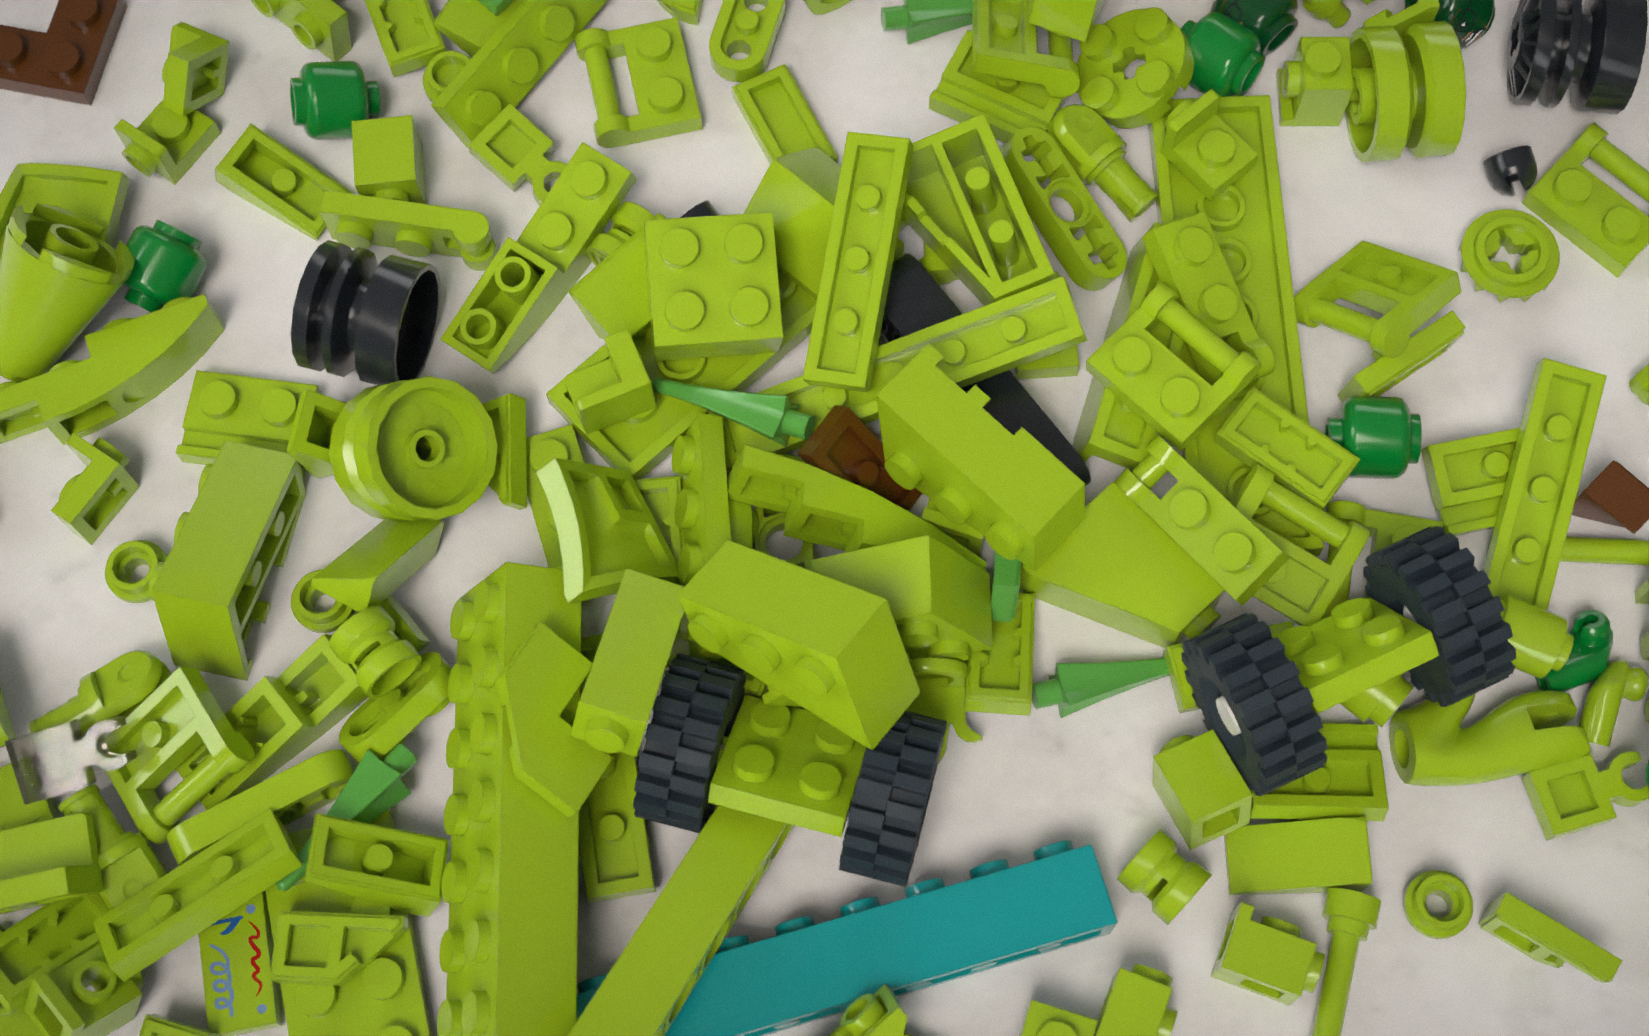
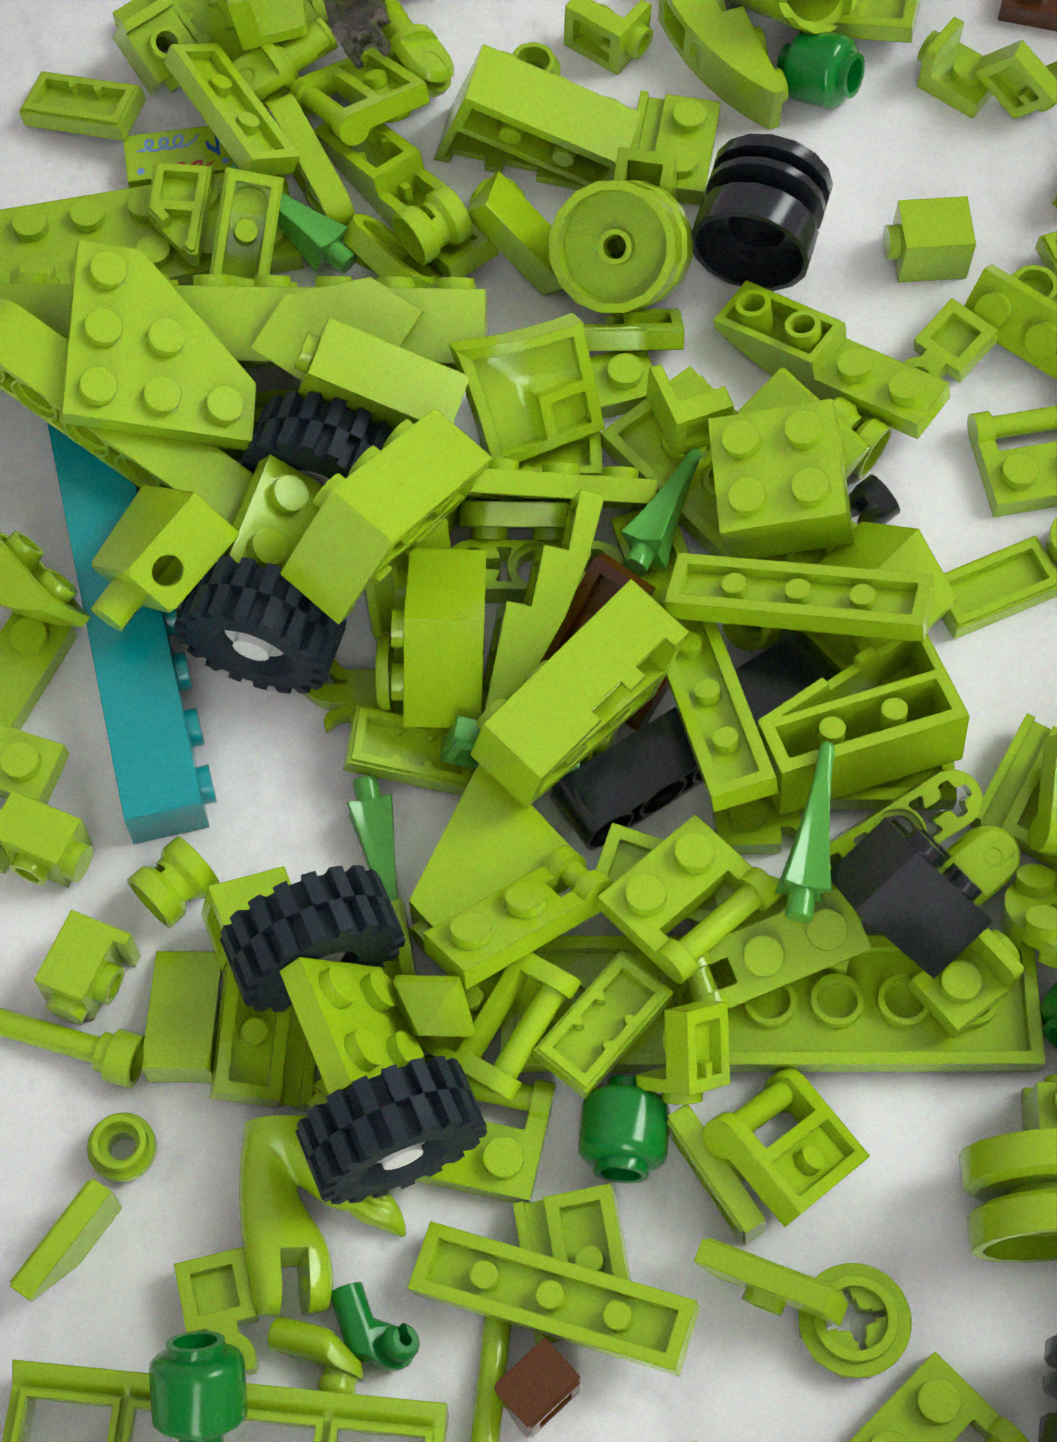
camera: 90 degrees right, 5 degrees down
lime slope [215,123,352,241] -> none
green head [290,61,380,140] -> none
lime plate [319,190,498,271] -> none
black hinge [1483,145,1537,196] -> none
lime brick [1493,594,1574,679] -> none
none -> lime plate [59,239,256,450]
none -> lime torso [91,485,240,632]
none -> lime slope [393,975,475,1037]
none -> lime bracket [636,1000,730,1105]
none -> lime plate [693,1237,849,1326]
none -> bright green piece [775,741,835,922]
none -> black brick [831,817,993,979]

